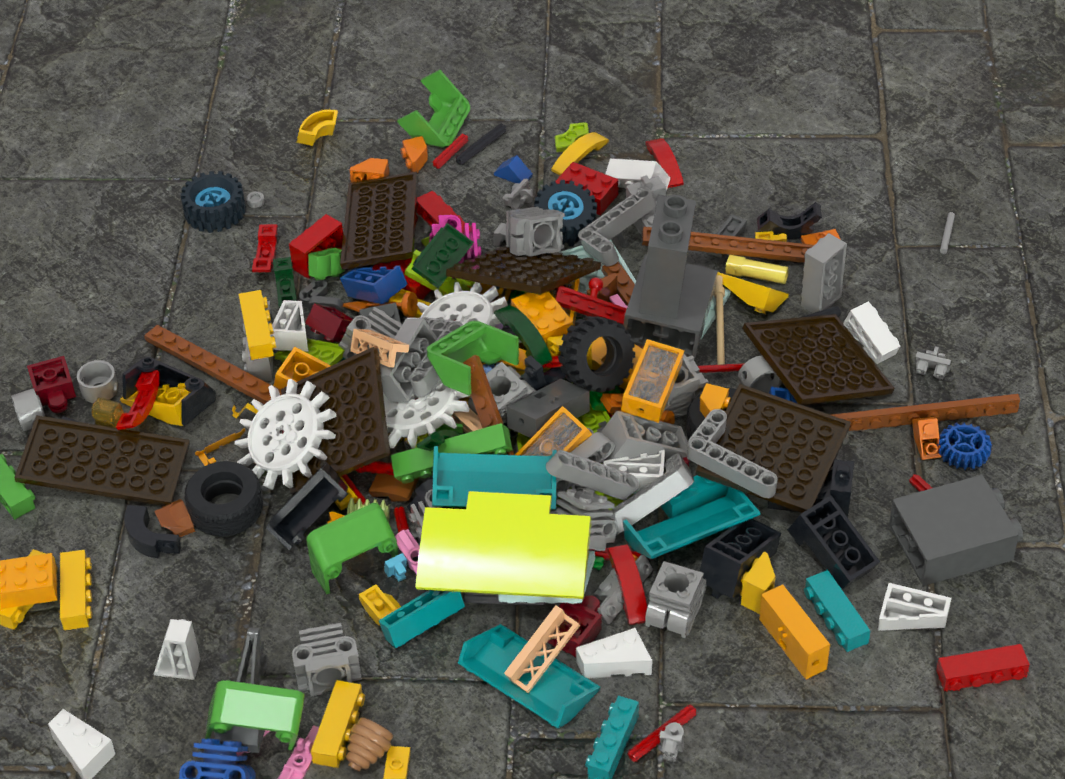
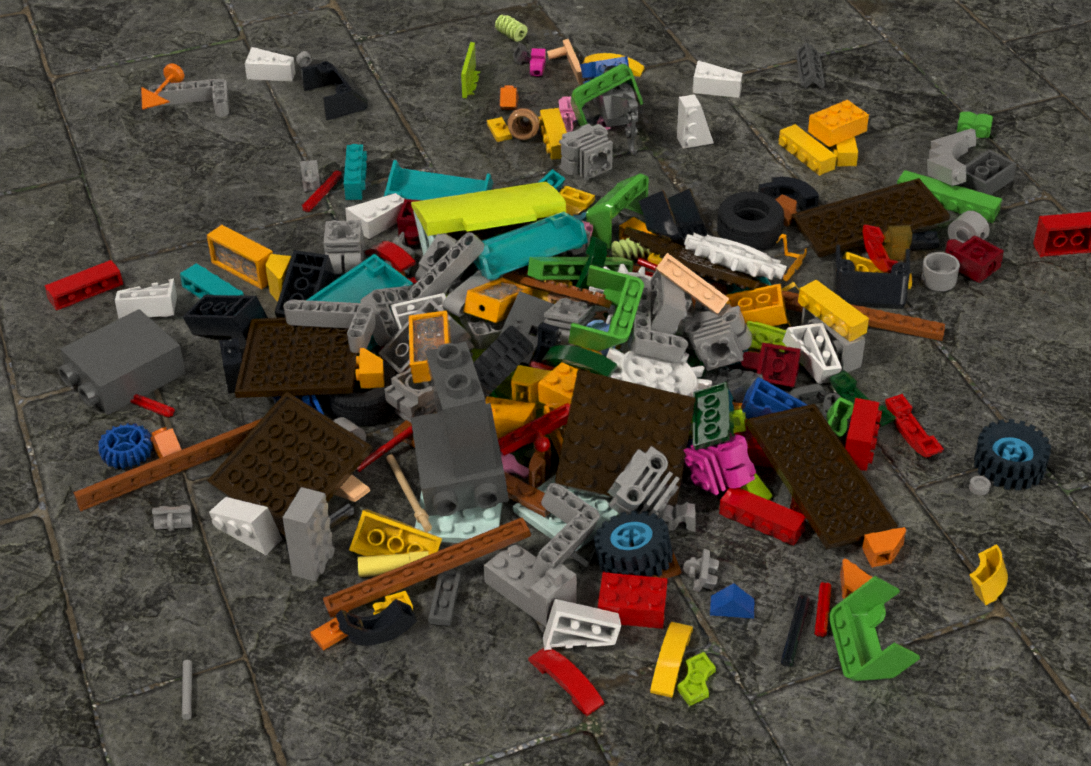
camera: 155 degrees right, 5 degrees down
light nougat fence [504,606,580,694] -> none

